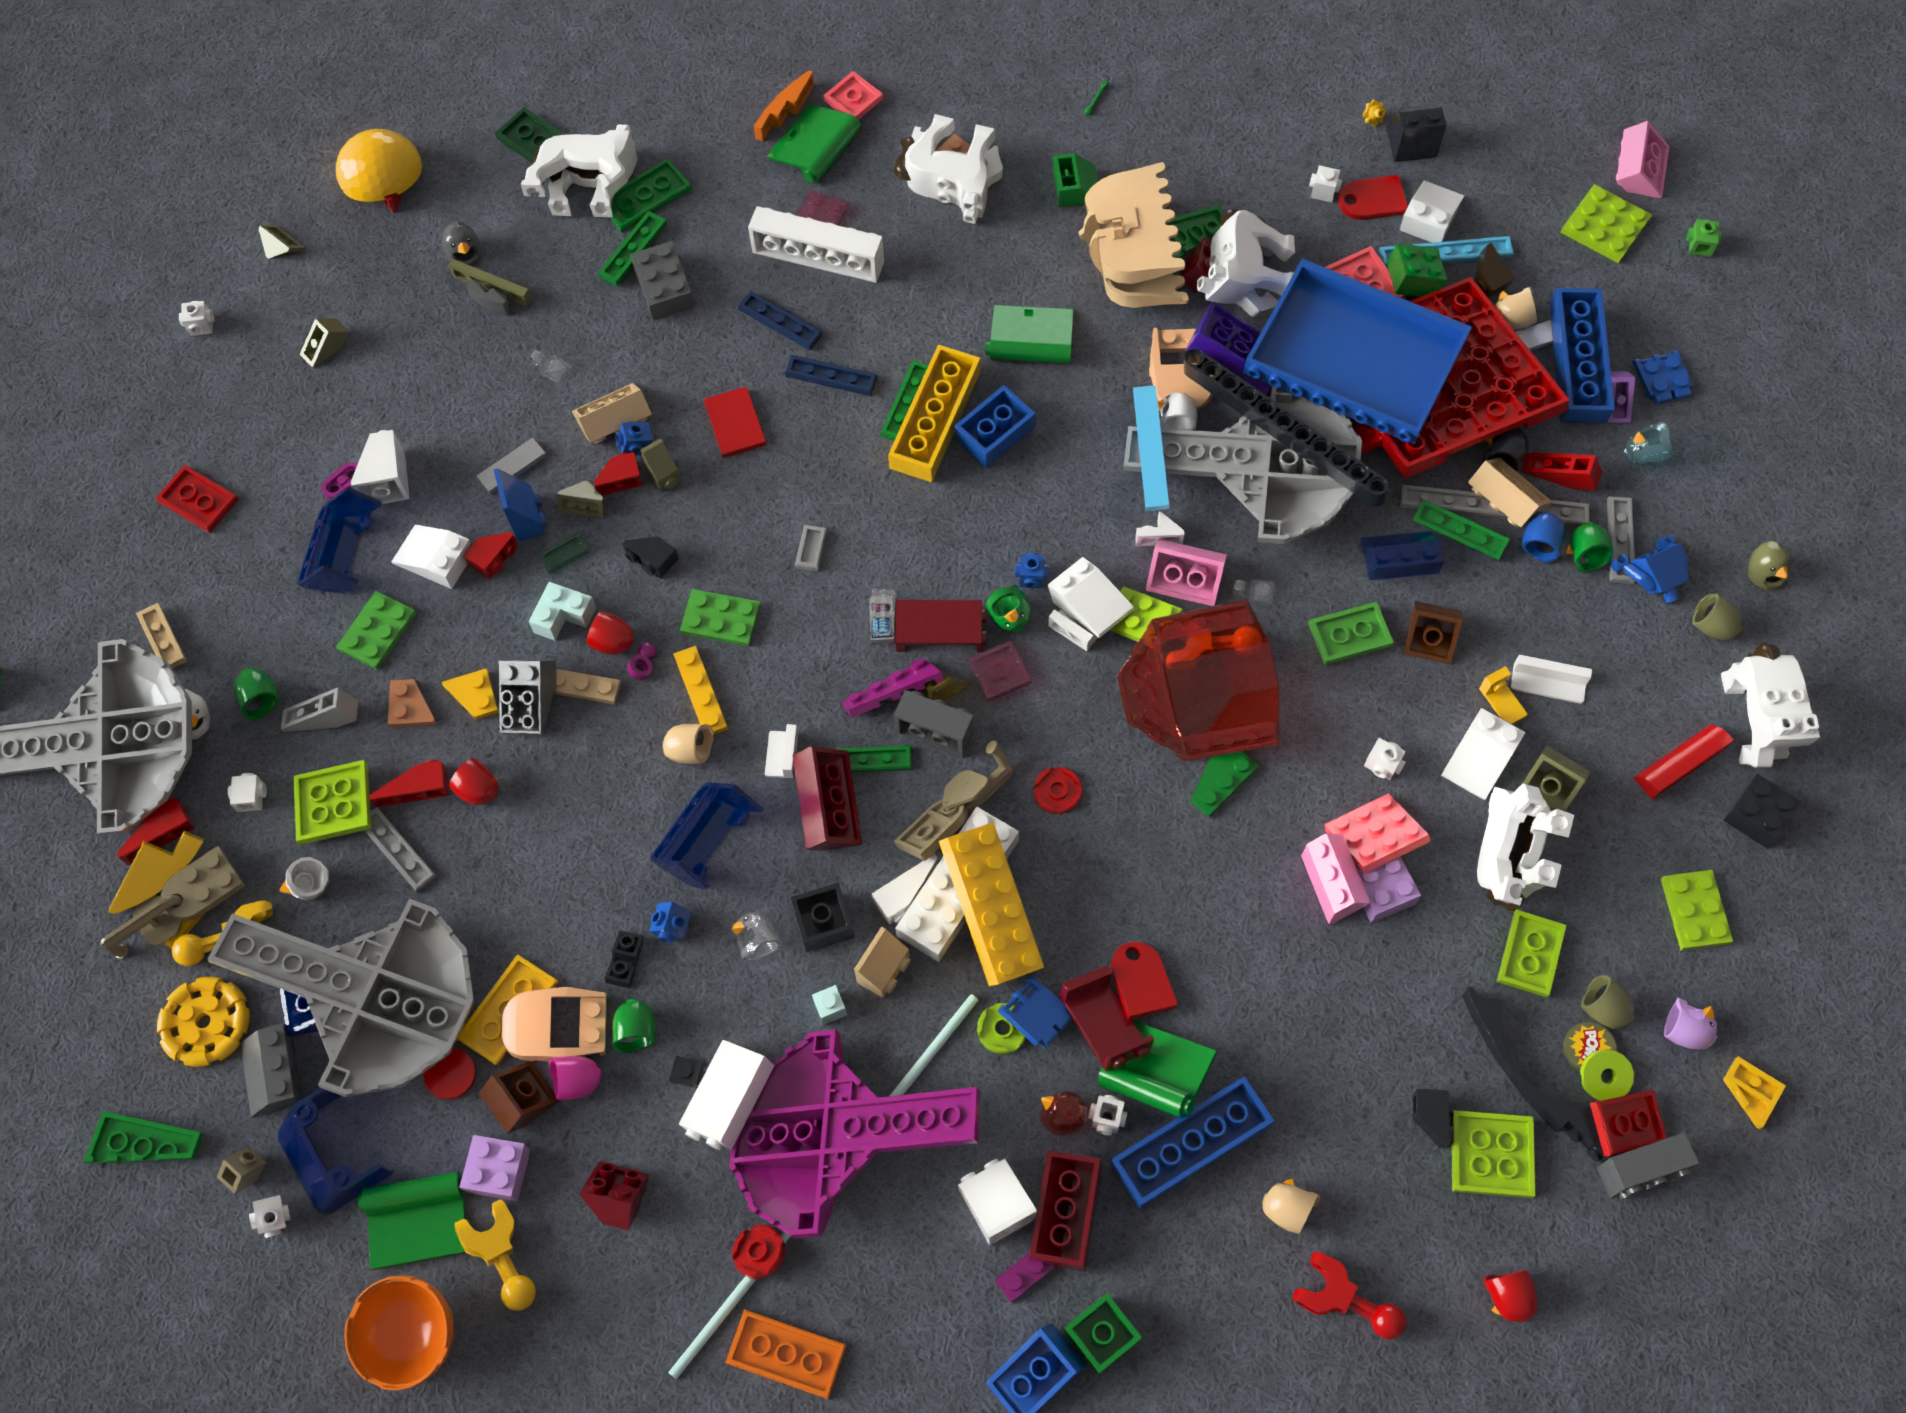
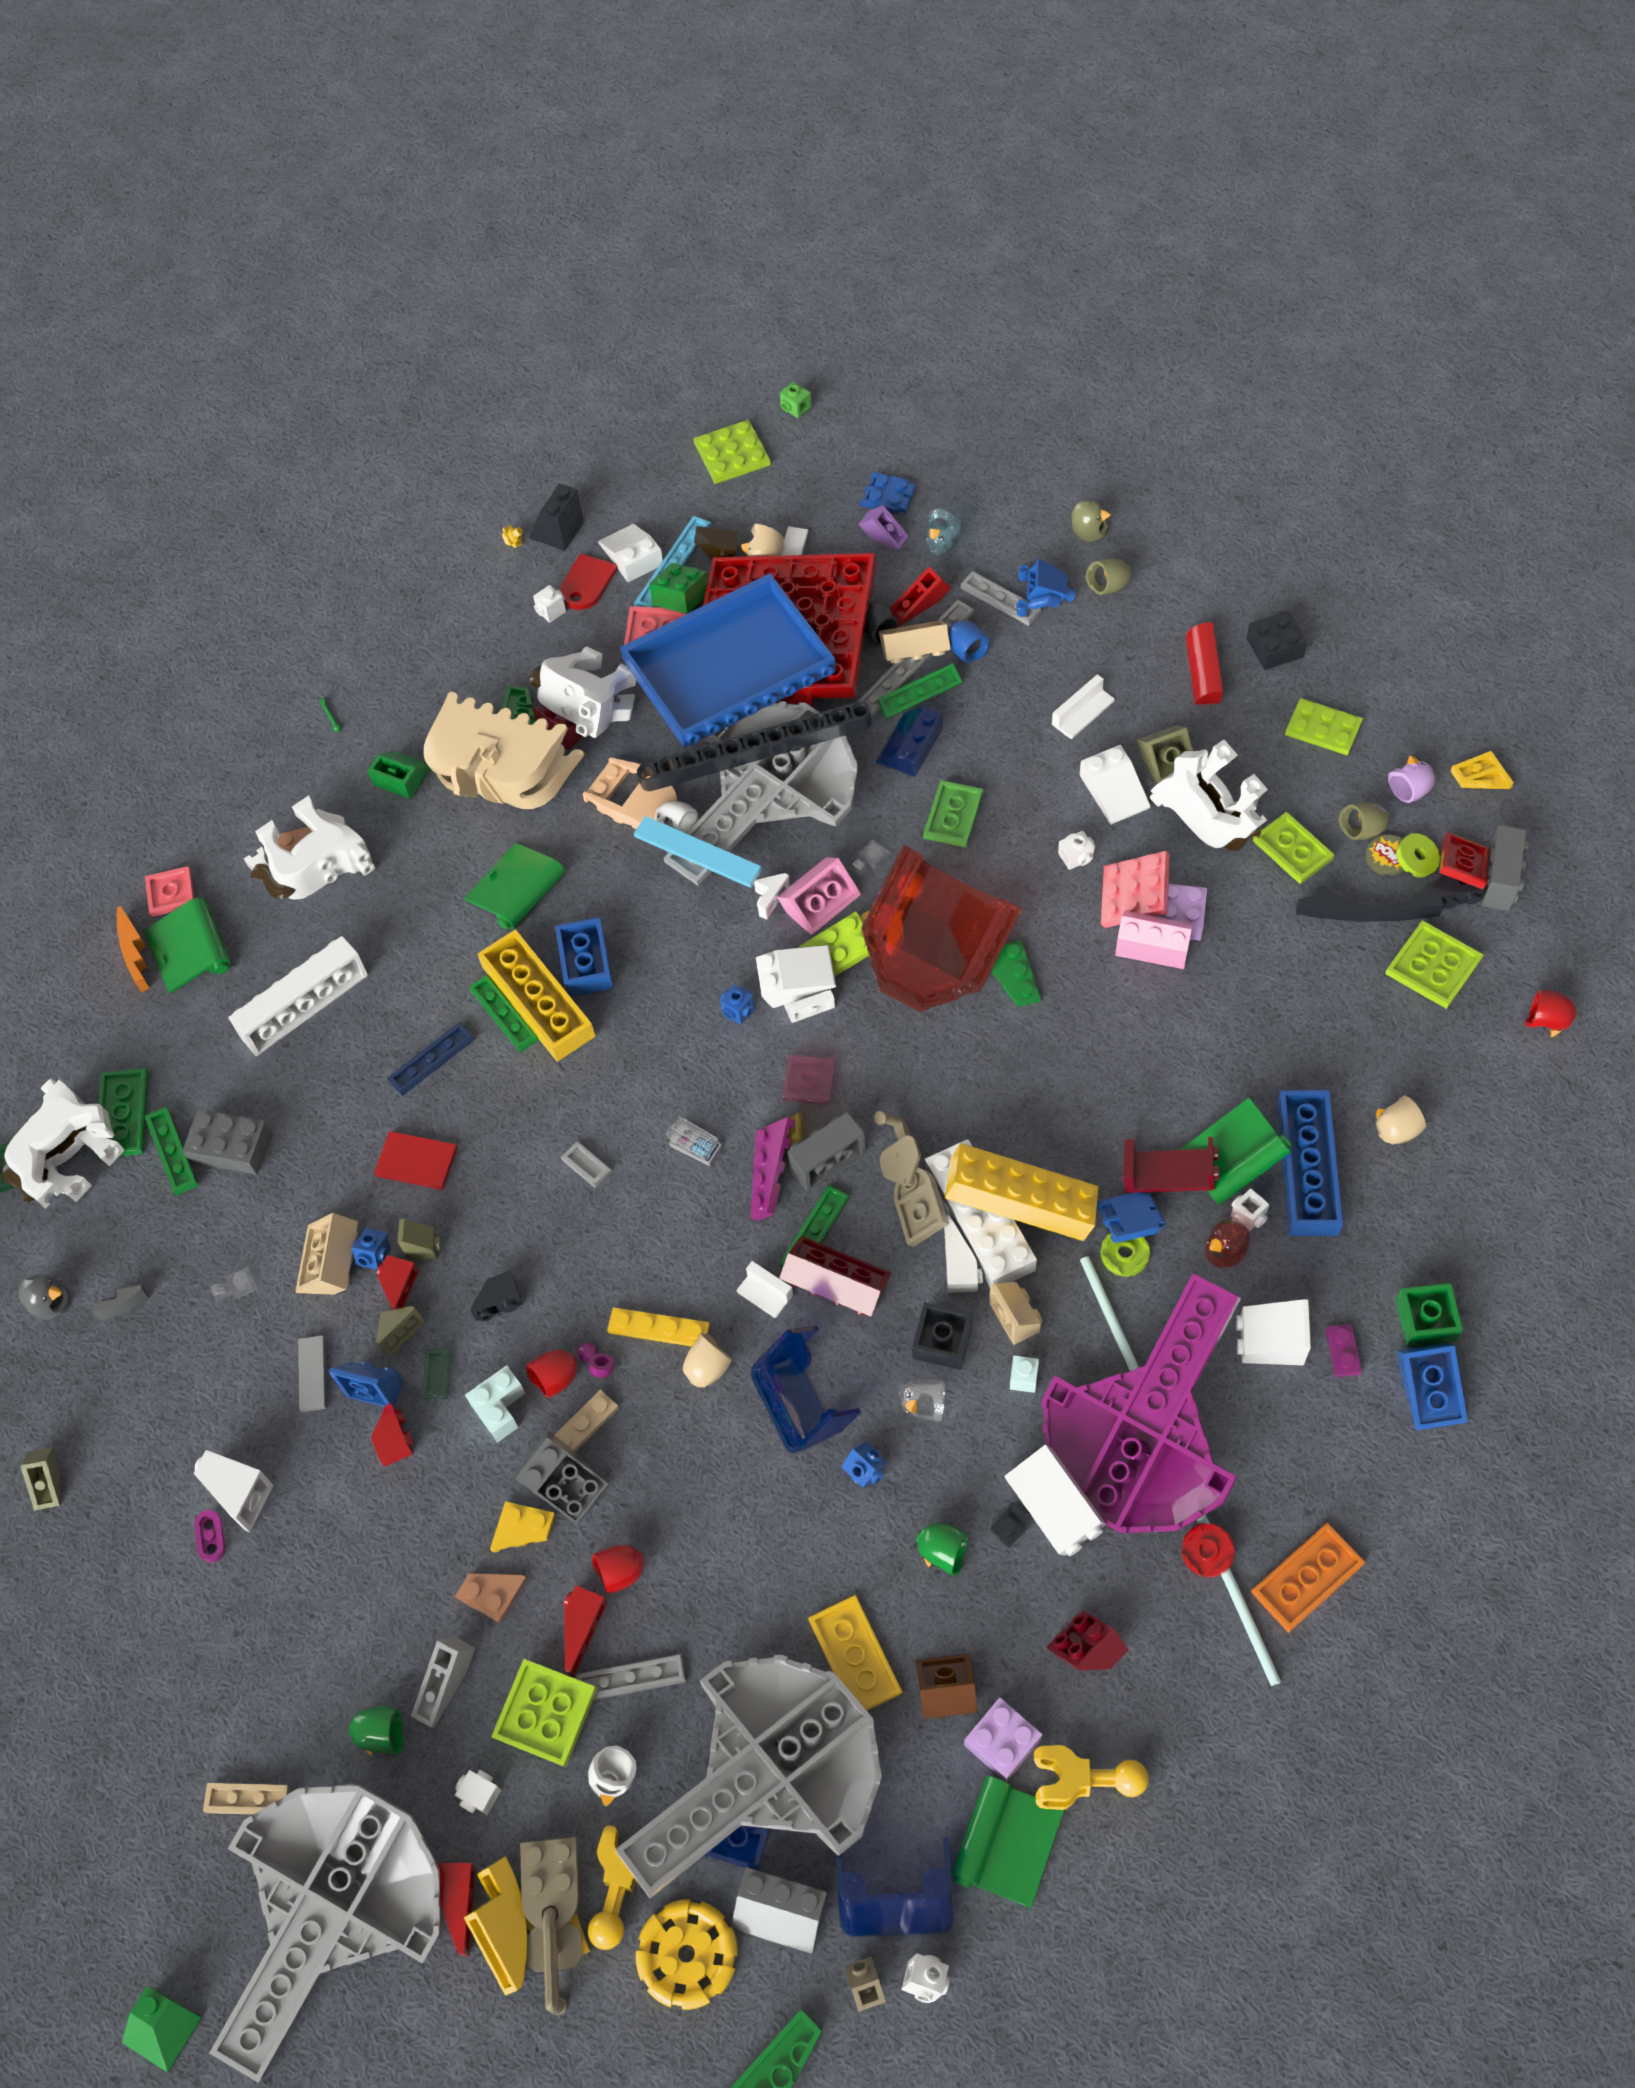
camera: 55 degrees left, 5 degrees down
red tile [155,465,239,533] -> none
clear blue windscreen [297,486,382,594] -> none
bright green plate [336,591,416,670] -> none
orange piece [345,1275,454,1390] -> none
white slope [391,525,472,589] -> none
red tile [423,1048,477,1101] -> none
olive tile [449,259,532,307] -> none
light nougat slope [502,987,607,1064] -> none
dark pink piece [548,1056,602,1100] -> none
black slope [605,930,644,988] -> none
bright green plate [680,589,761,647] -> none
dark blue tile [738,291,823,350] -> none
clear pink plate [795,189,849,226] -> none
dark red panel [895,600,987,652] -> none
green piece [985,585,1031,633] -> none
dark red slope [1029,1150,1103,1272] -> none
red tile [1033,767,1082,815] -> none
red tile [1110,942,1178,1020] -> none
dark purple slope [1185,302,1272,395] -> none
red piece [1292,1252,1407,1340] -> none
reddish brown slope [1403,601,1463,664] -> none
black slope [1412,1089,1454,1148] -> none
yellow bracket [1479,666,1527,725] -> none
blue brick [1549,288,1615,423] -> none
green piece [1566,522,1614,573] -> none
bright pink slope [1616,121,1670,198] -> none
white piece [1721,642,1820,768] -> none

